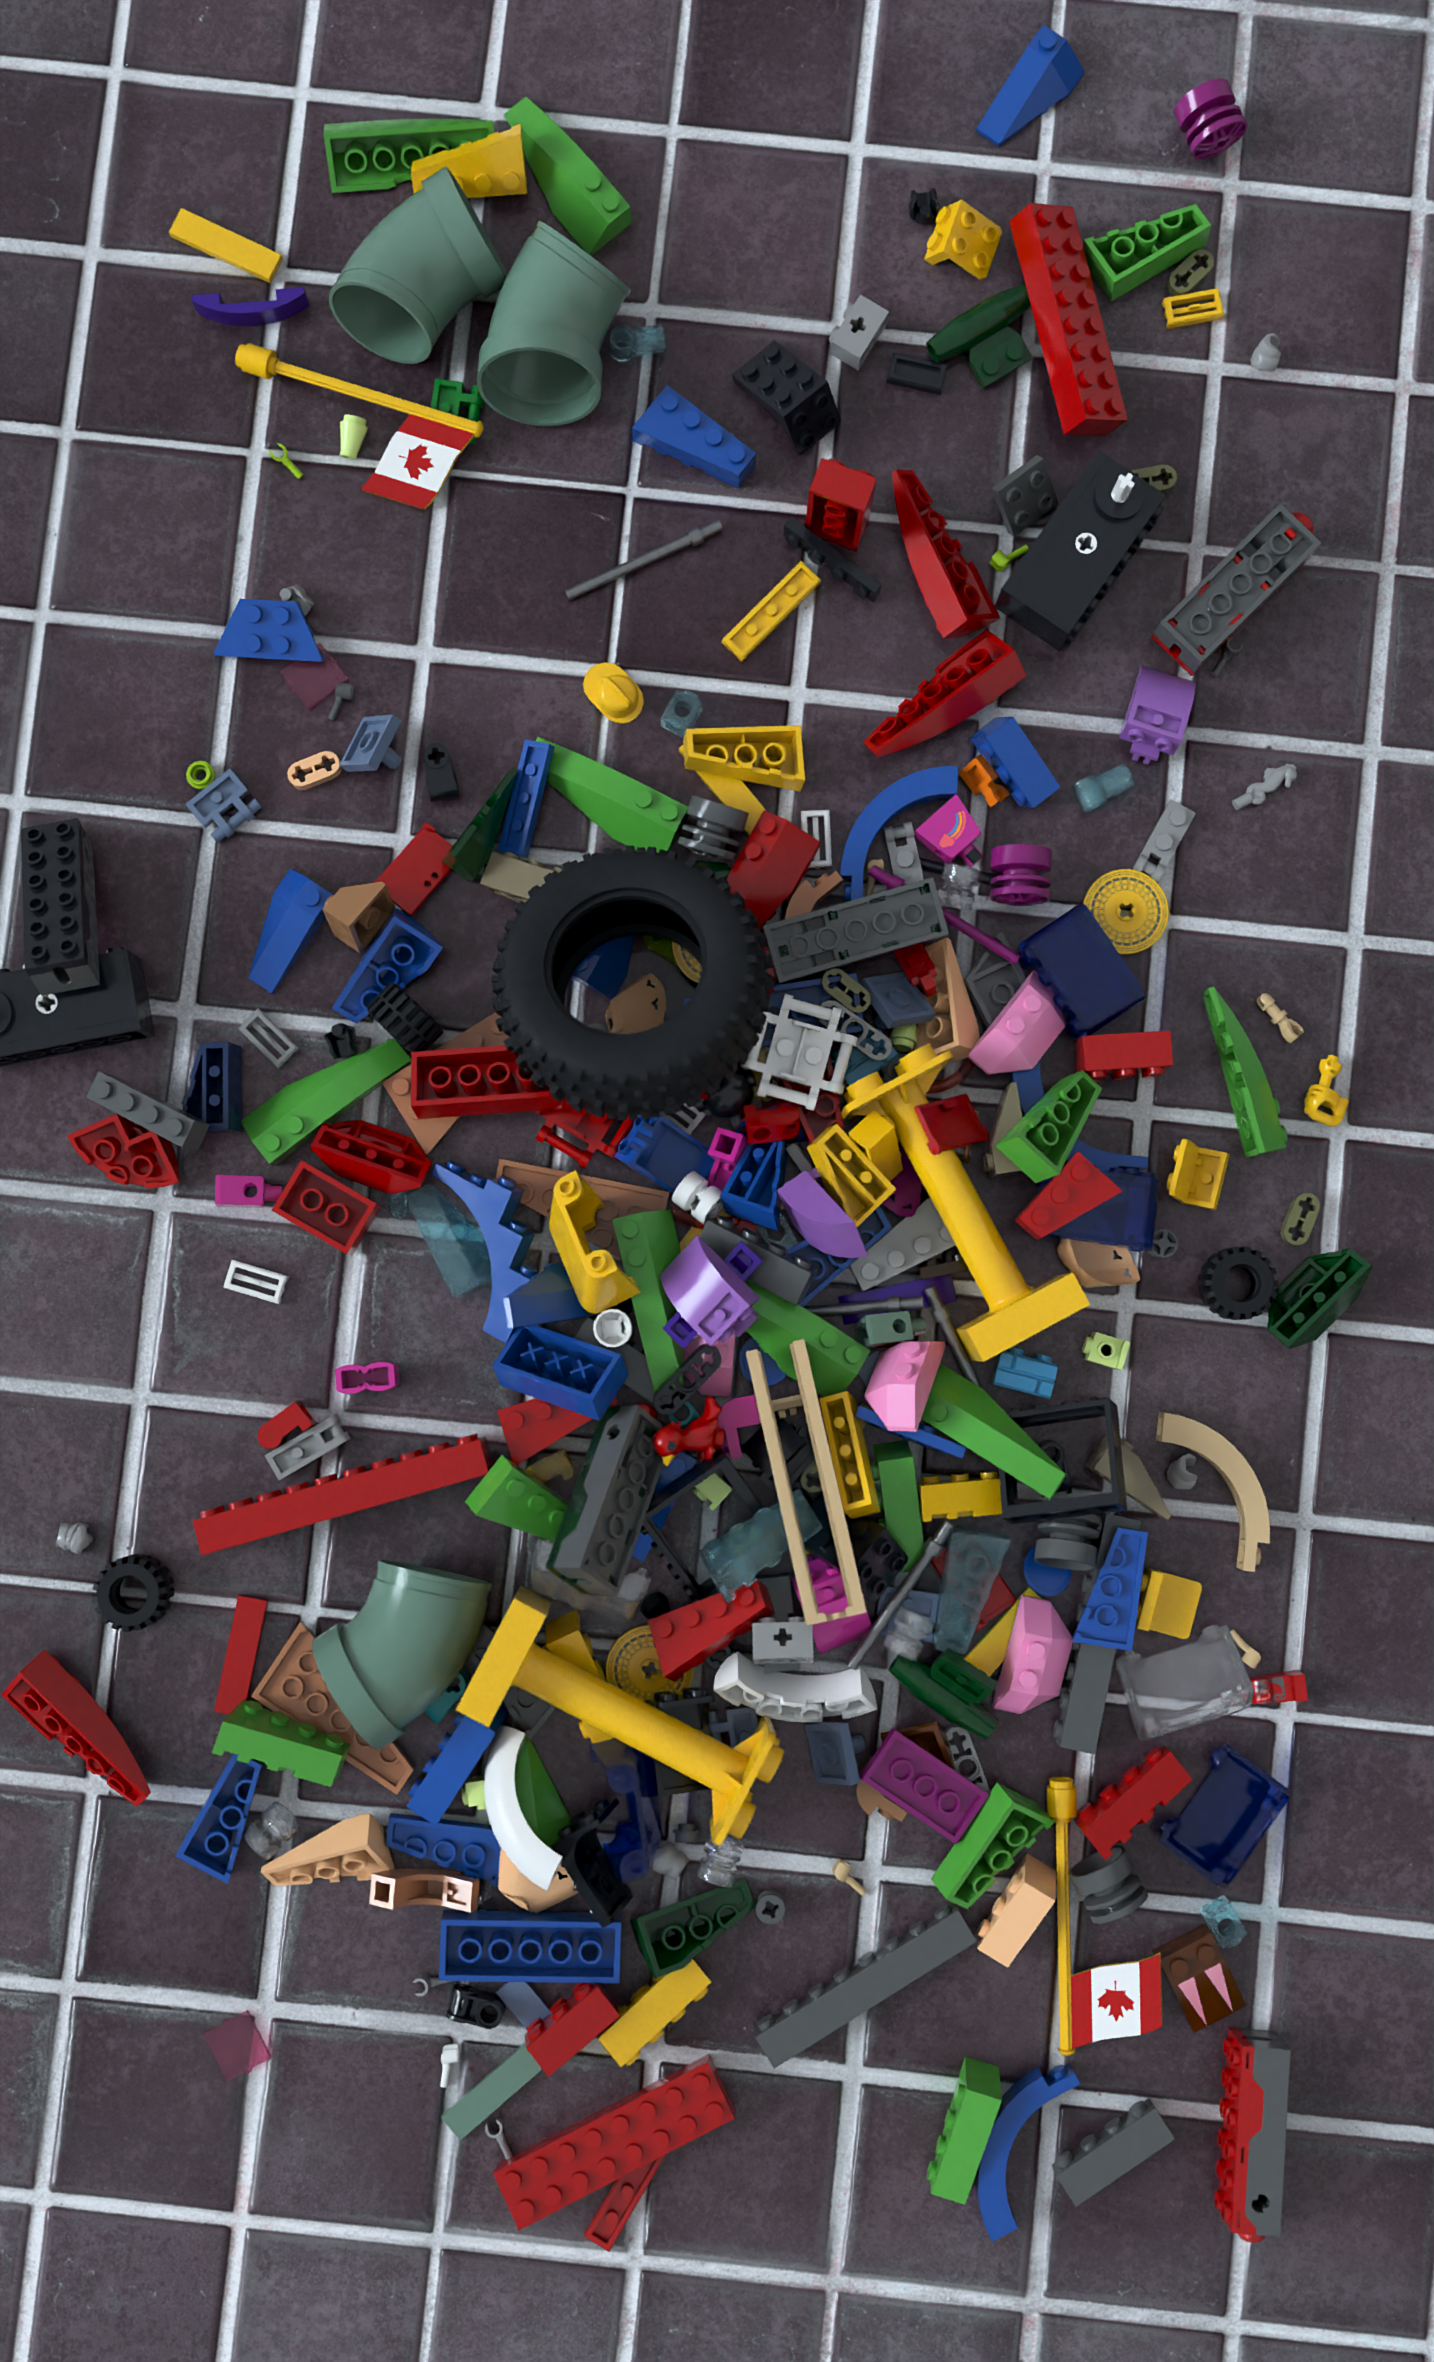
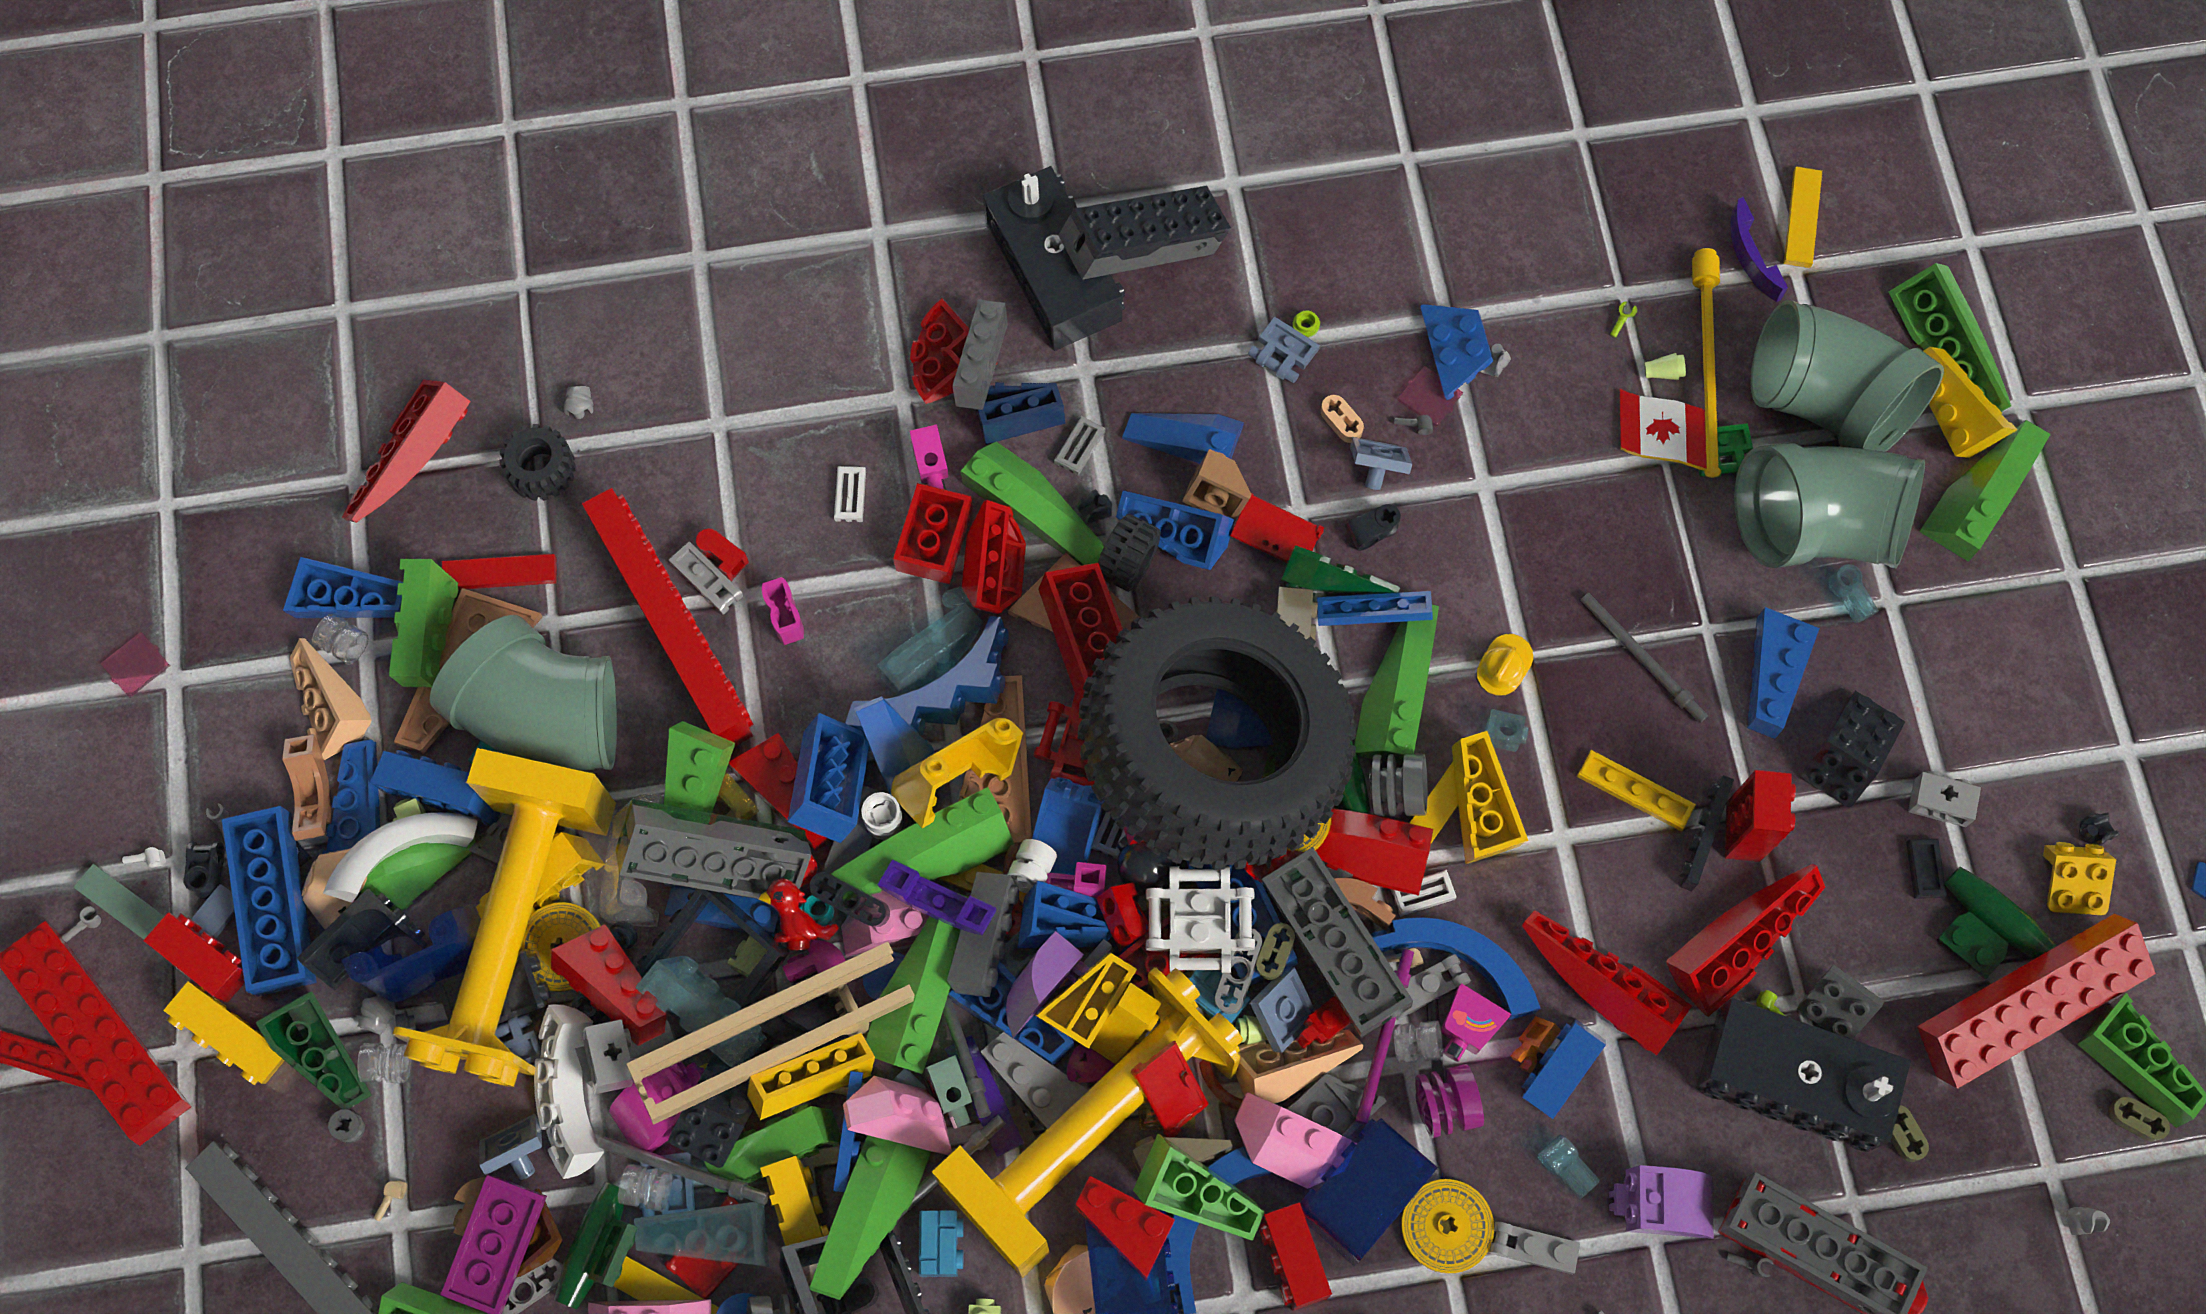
camera: 75 degrees right, 15 degrees down
medium lavender piece [660,1235,760,1346] -> none
yellow tile [1162,288,1224,329] -> none

